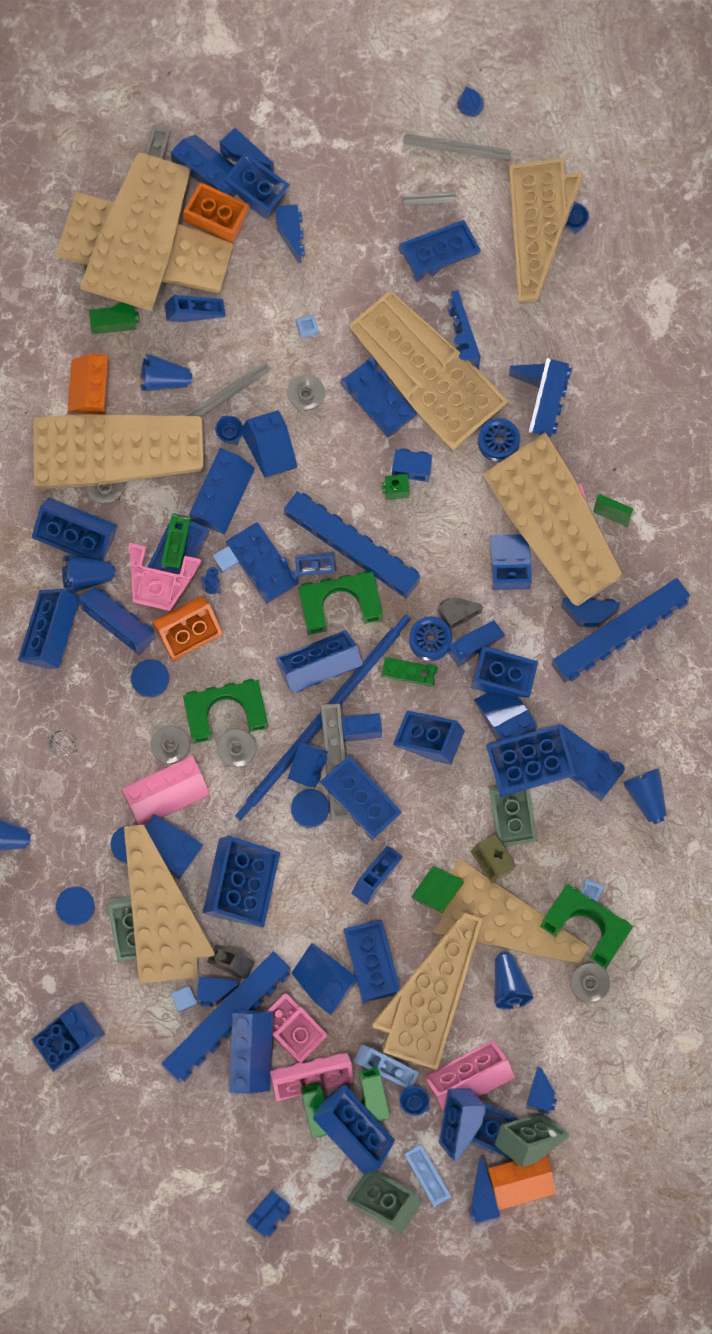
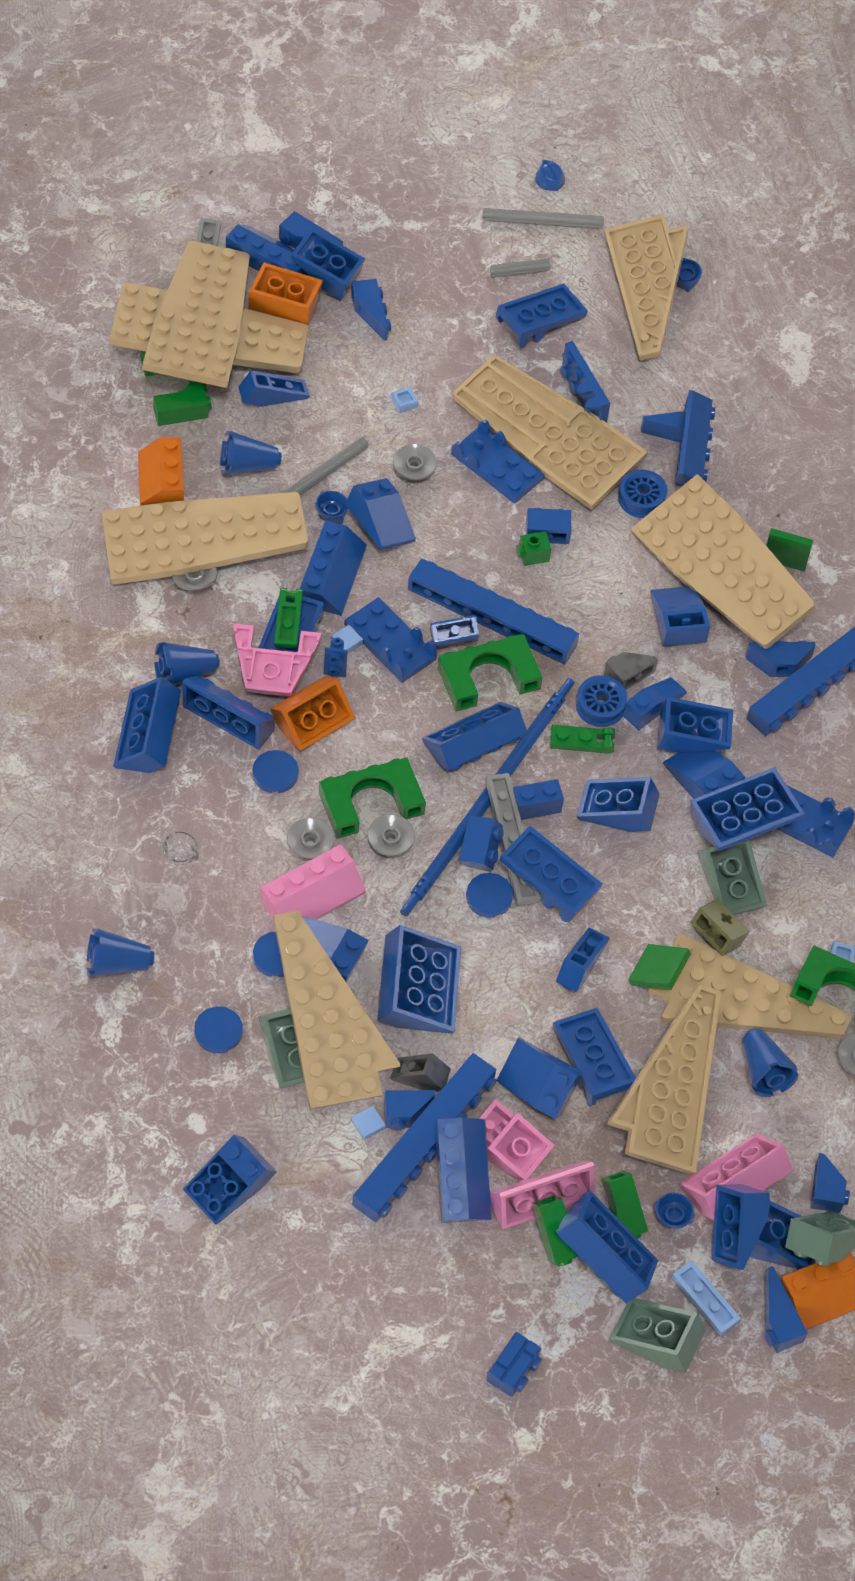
camera: 10 degrees left, 15 degrees down
blue slope [32,497,118,561] -> none
light blue slope [353,1044,419,1088] -> none

